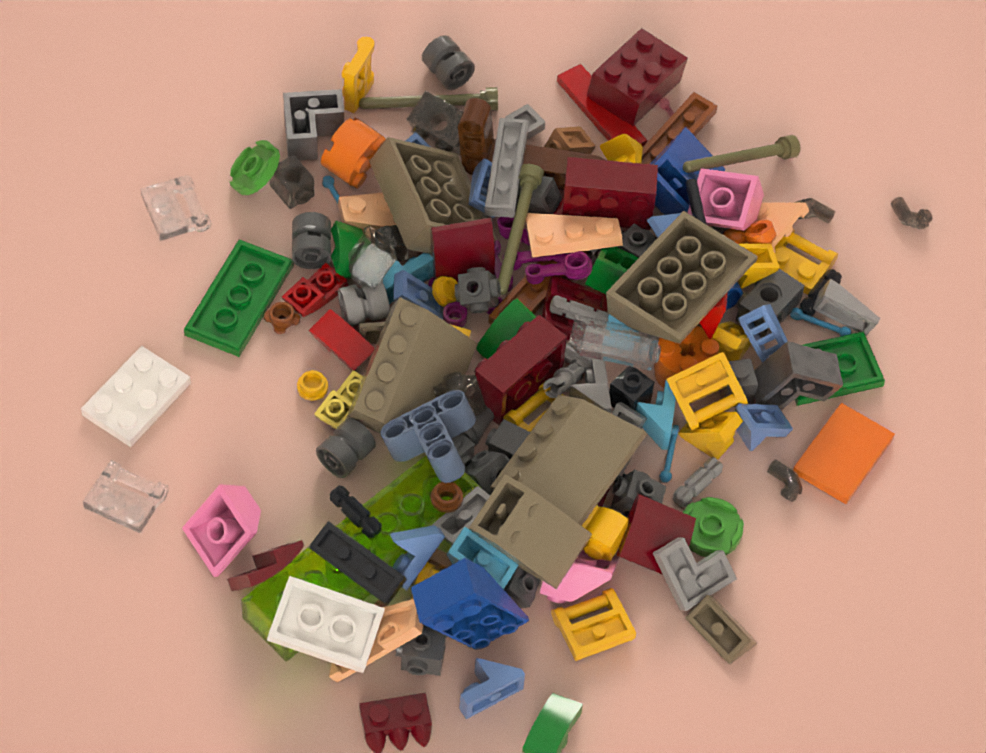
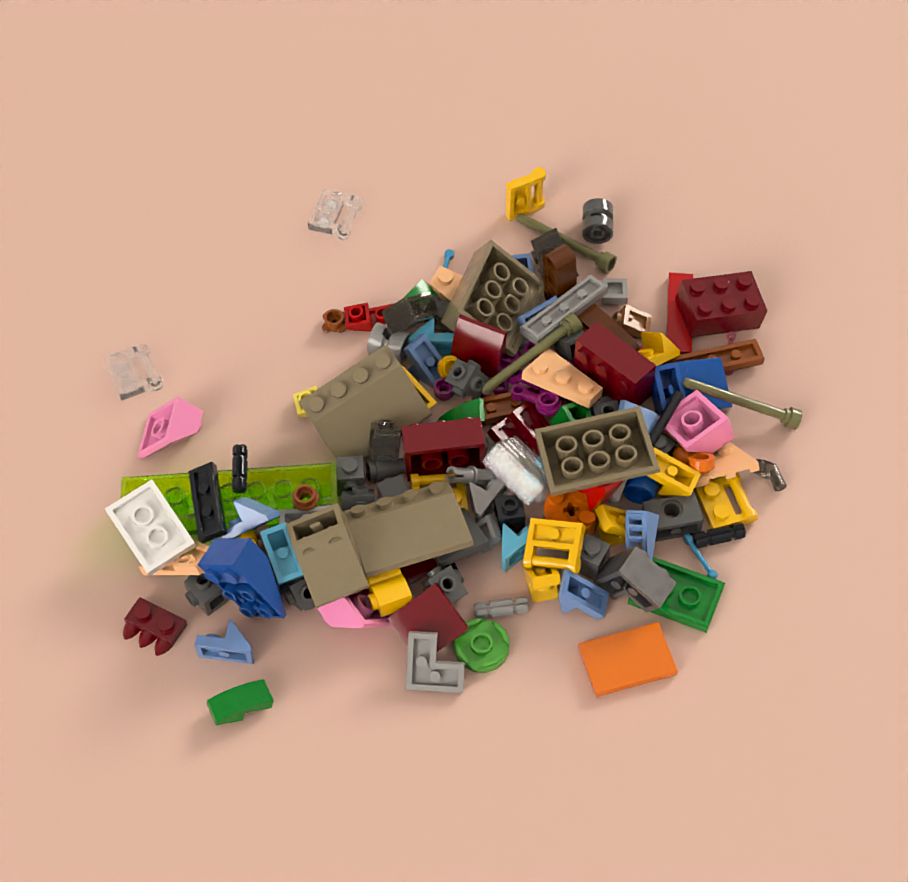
camera: 45 degrees right, 0 degrees up
white plate [81,346,191,447] -> none
green tile [184,239,294,357] -> none
dark red slope [227,540,304,591] -> none
bright green tile [230,140,280,195] -> none
clear smoke brick [270,155,315,209] -> none
flat silver brick [283,89,344,161] -> none
dark grey wheel [292,212,331,269] -> none
yellow plate [297,370,328,401] -> none
red slope [309,309,375,371] -> none
dark grey wheel [316,418,376,478] -> none
orange brick [321,117,386,189] -> none
sand blue beam [380,390,476,483] -> none
light grey axle [550,295,609,330] -> none
yellow plate [551,588,636,661] -> none
dark azure hinge [659,424,679,482] -> none
dark tan slope [685,594,757,664] -> none
clear smoke arm [767,459,803,502] -> none
light grey slope [813,279,880,336] -> none
clear smoke arm [890,197,933,230] -> none

